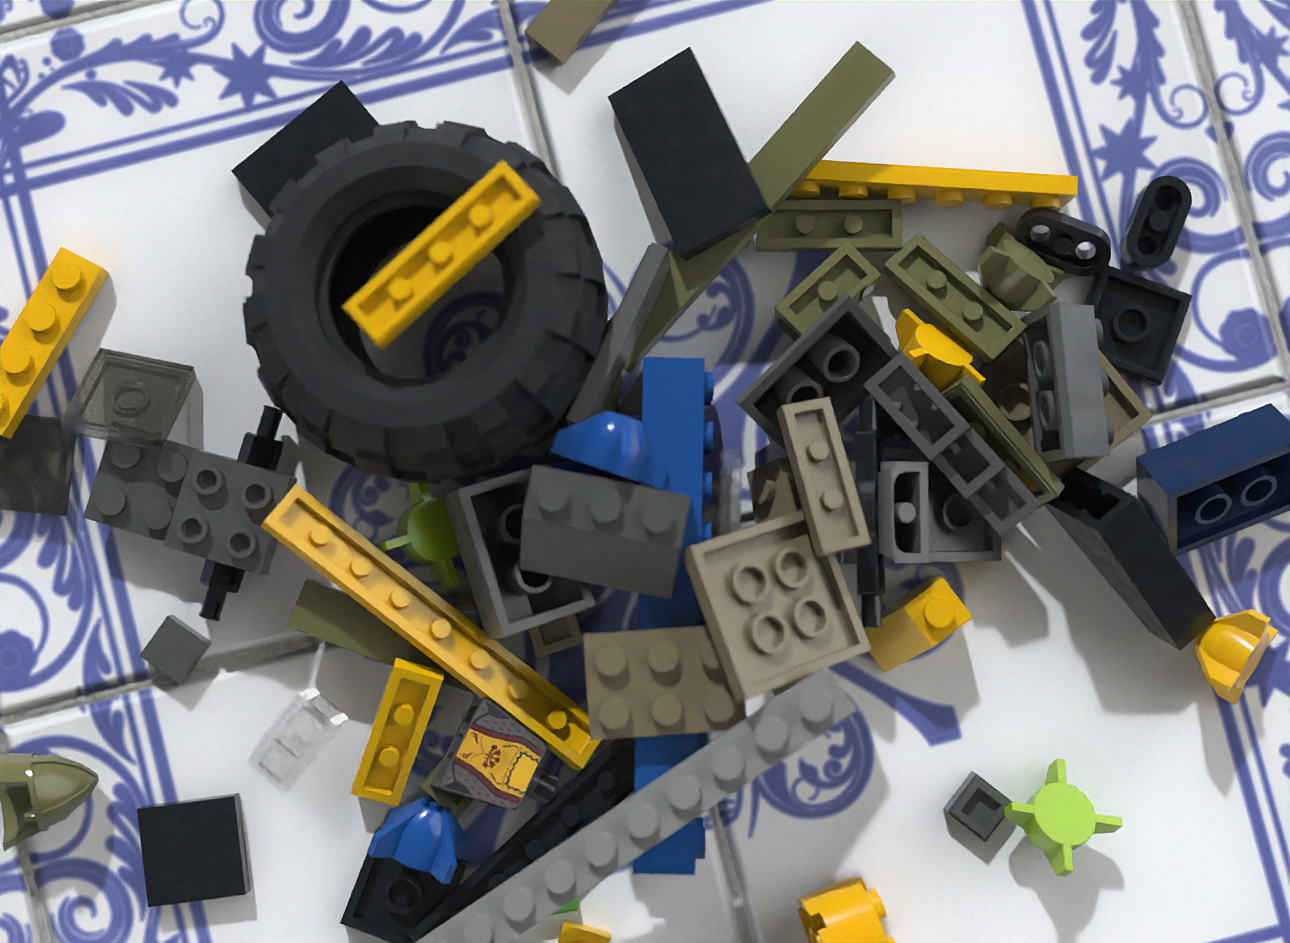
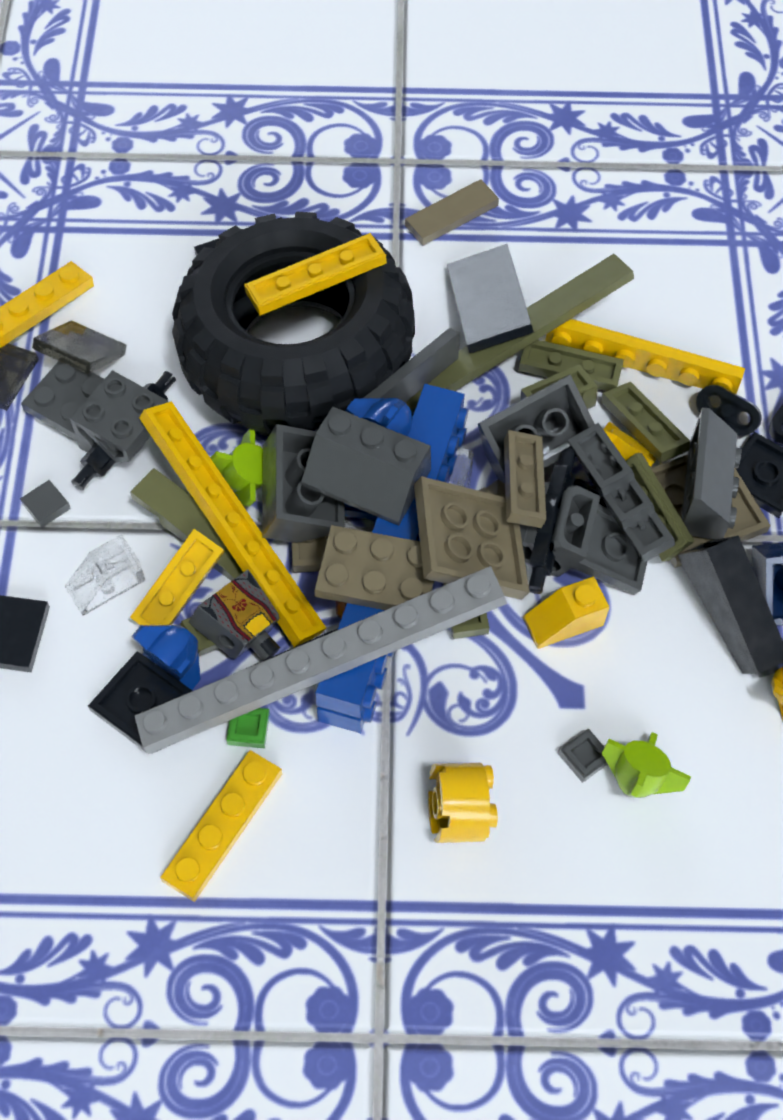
camera: 15 degrees right, 25 degrees down
olive piece [977,223,1066,312] -> none

